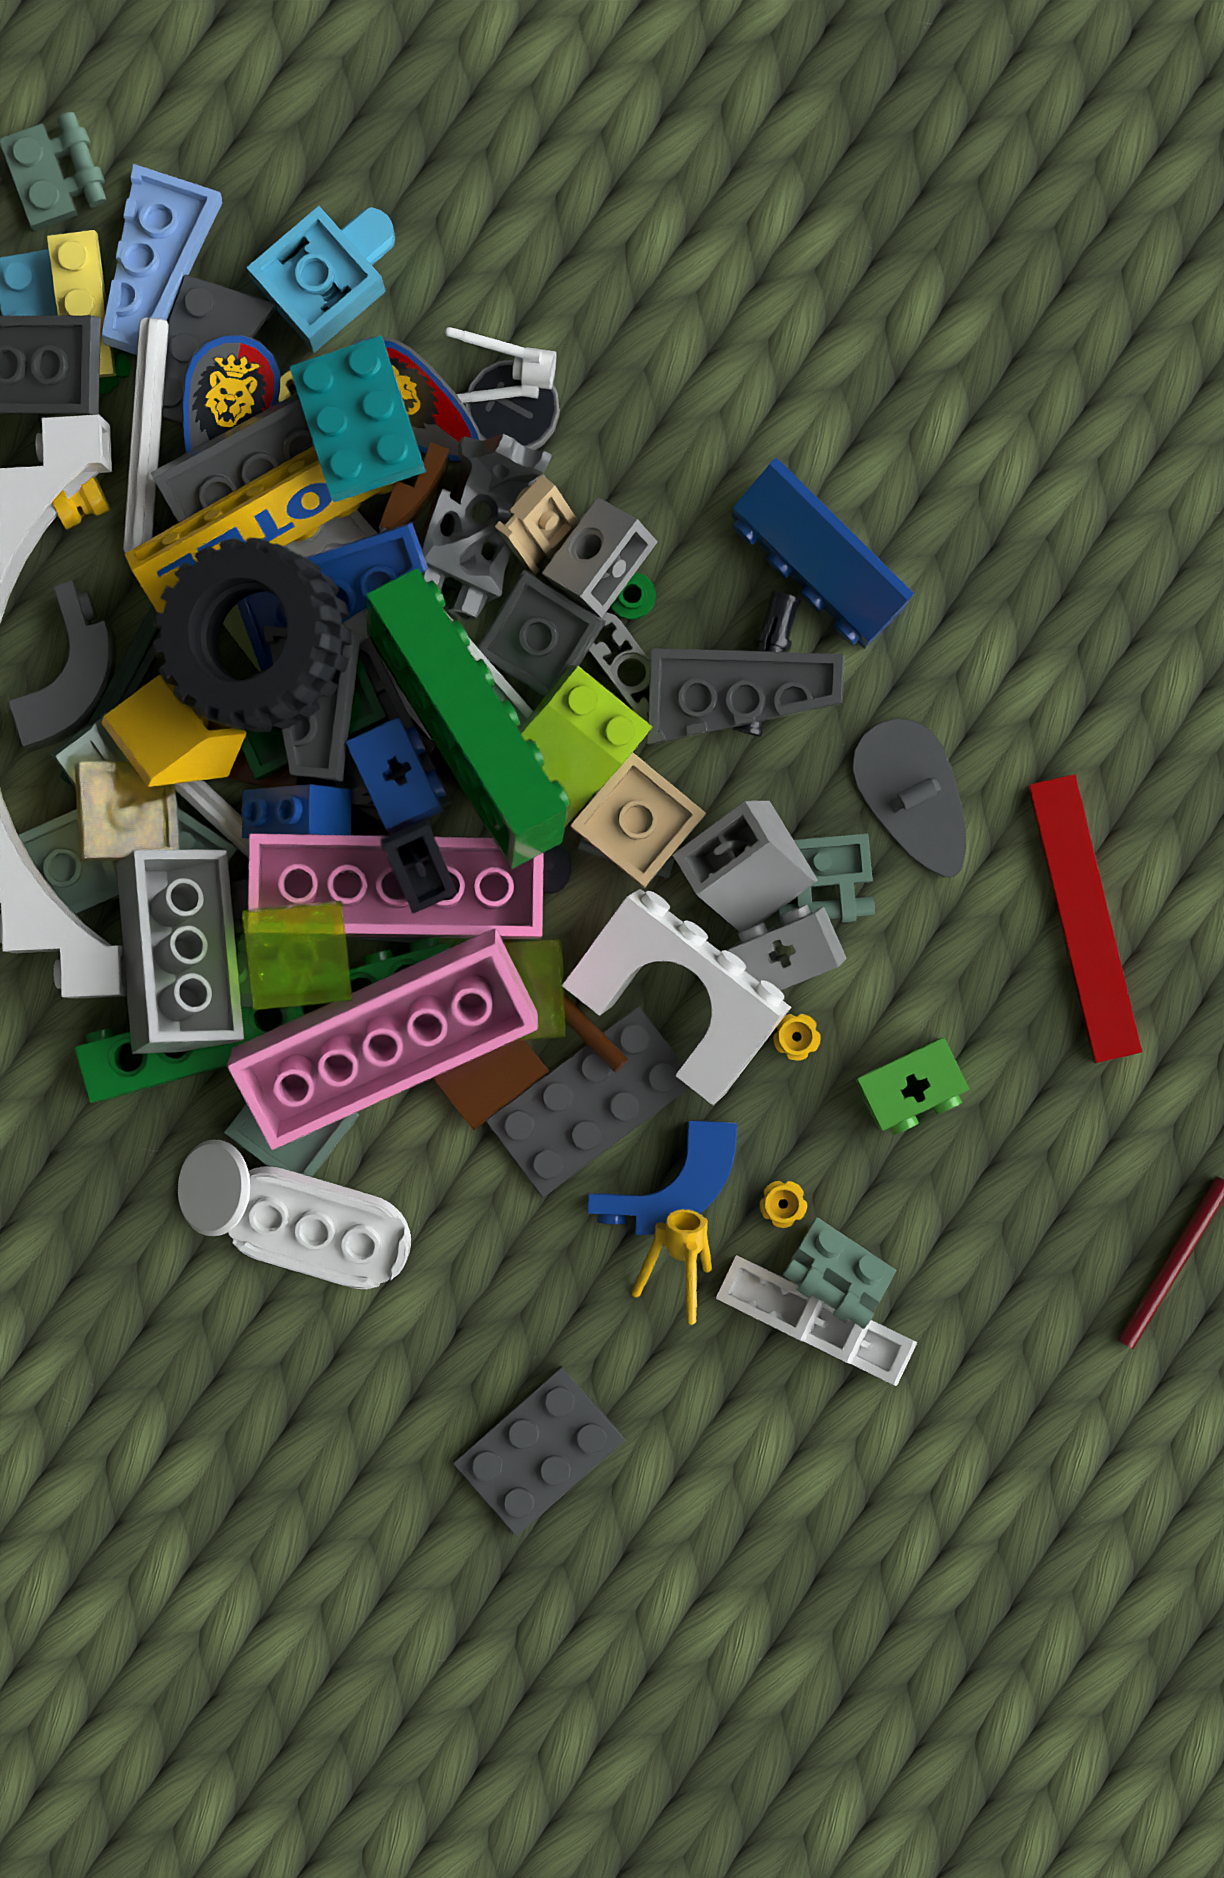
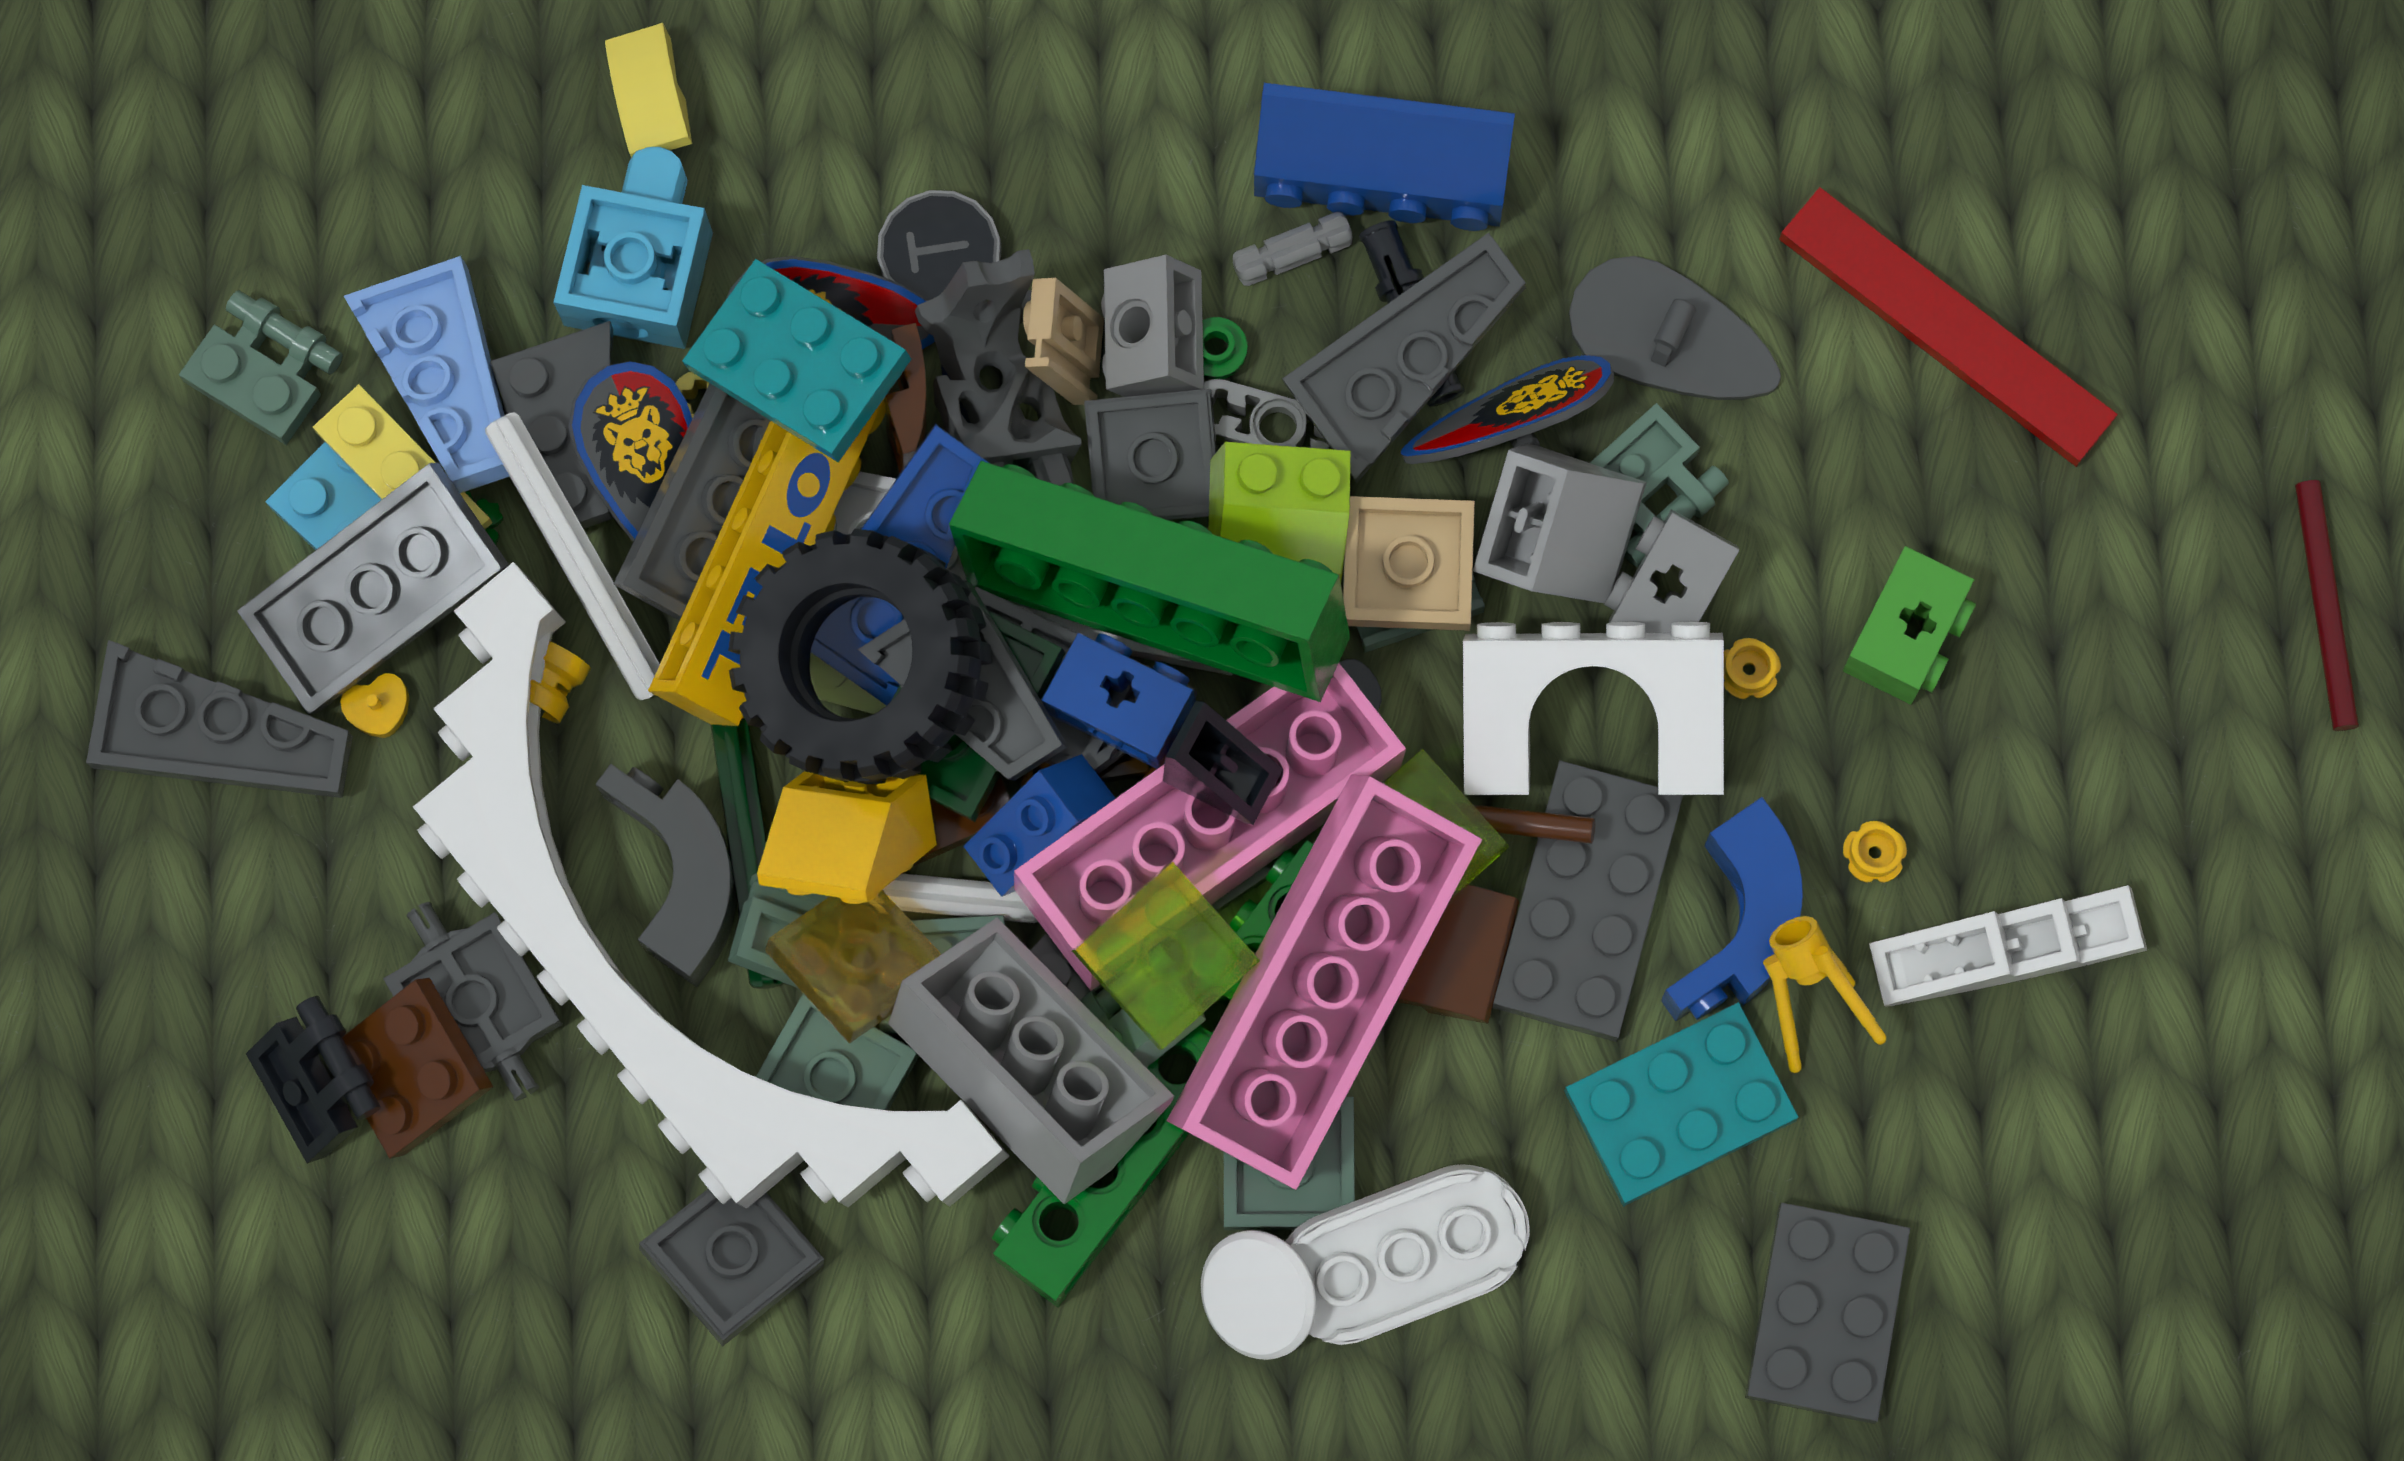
camera: 30 degrees left, 10 degrees down
white plant [445,327,556,403] -> none
sand green plate [783,1217,897,1329] -> none
none -> light yellow slope [605,23,692,158]
none -> light grey axle [1233,212,1353,286]
none -> shield [1401,355,1614,464]
none -> teal plate [1564,1002,1799,1207]

